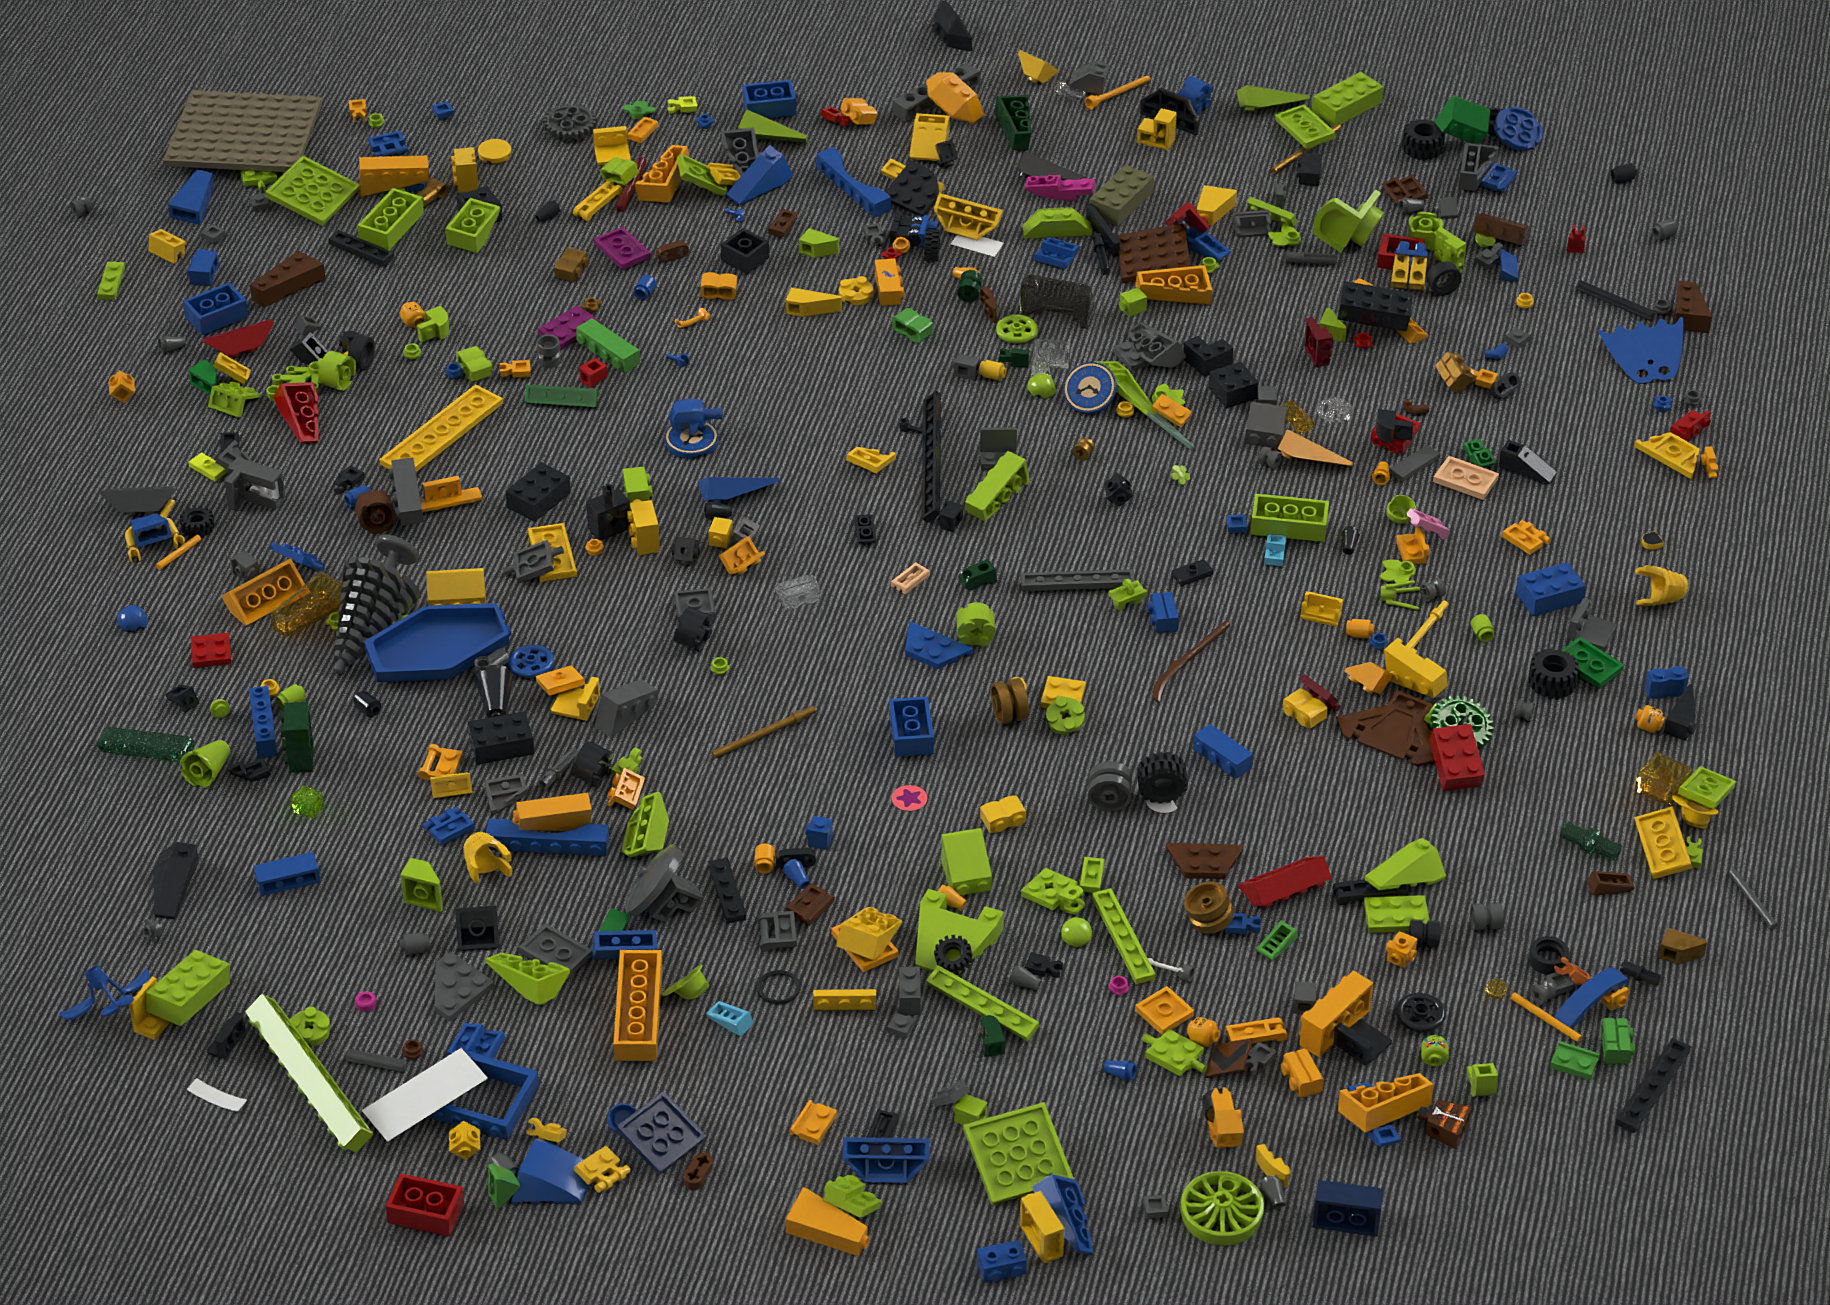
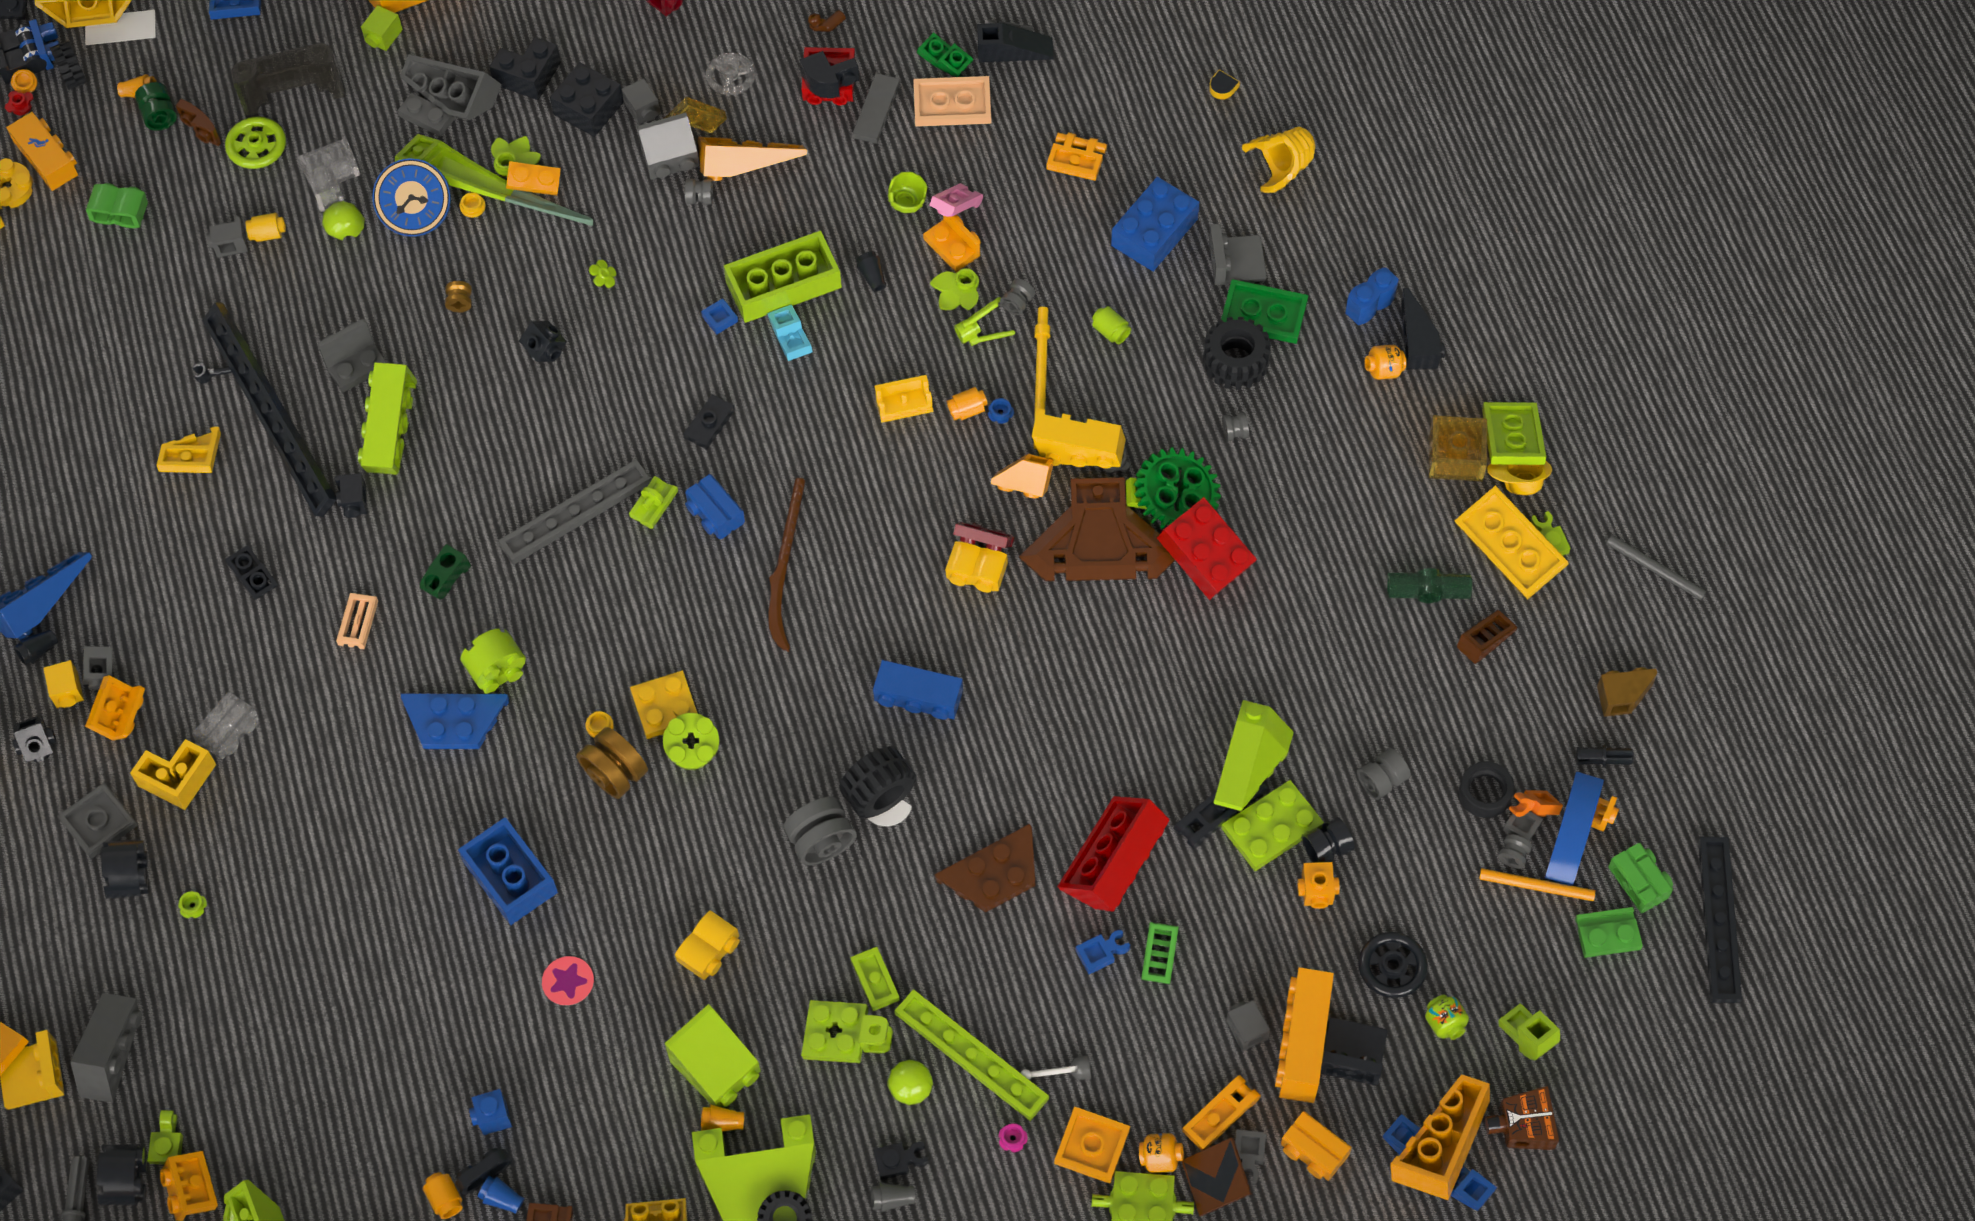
camera: 30 degrees left, 20 degrees up
pearl gold bar [711,706,816,758] -> none
dark green plate [999,348,1030,368] -> none
pearl gold wheel [1183,881,1235,934] -> none
light orange cone [1372,461,1390,485] -> none
clear yellow tile [1486,979,1507,999] -> none
none -> yellow brick [130,739,216,810]

